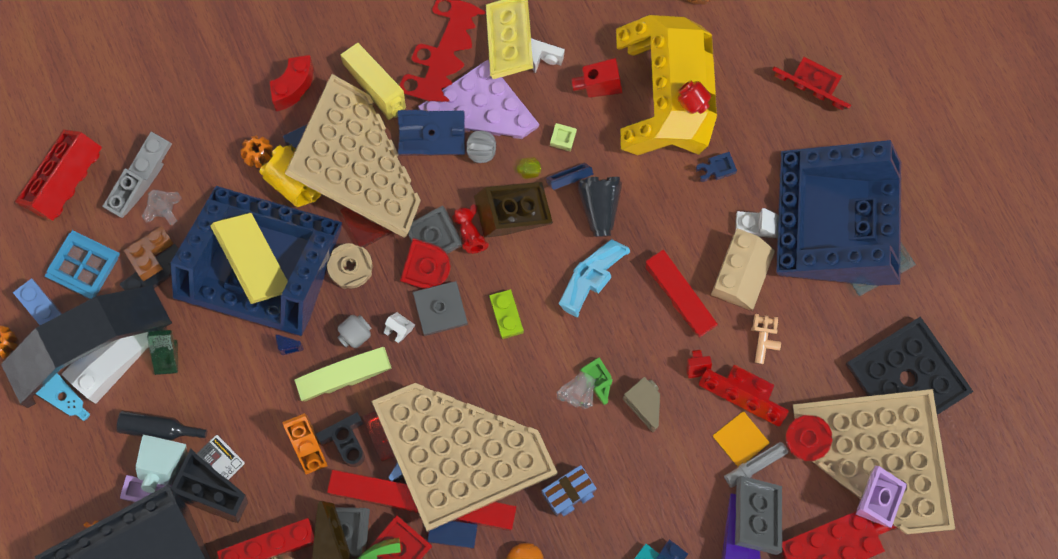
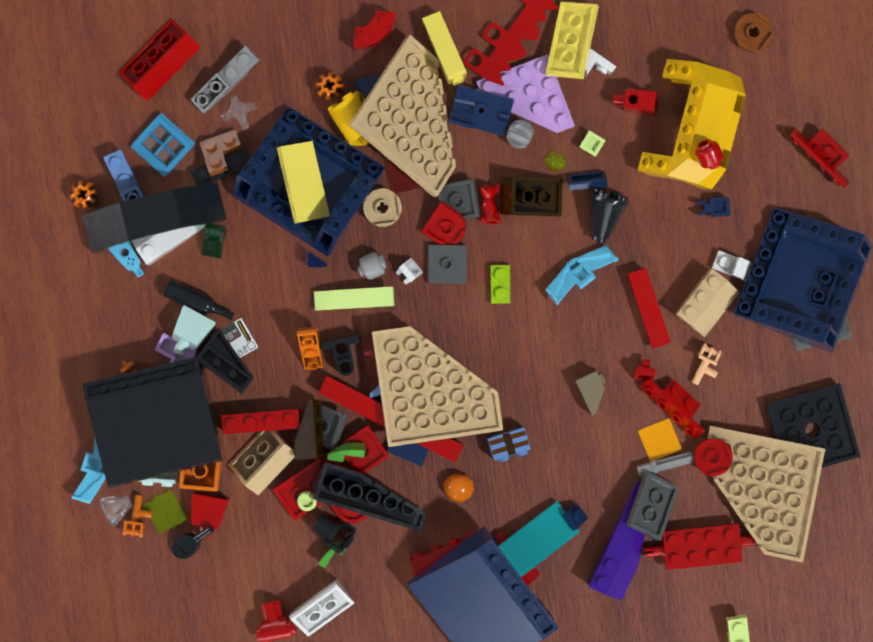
camera: 25 degrees right, 15 degrees up
clear rock [557,372,596,409] -> none
bright green slope [579,357,613,405] -> none
lavender slope [856,465,907,528] -> none

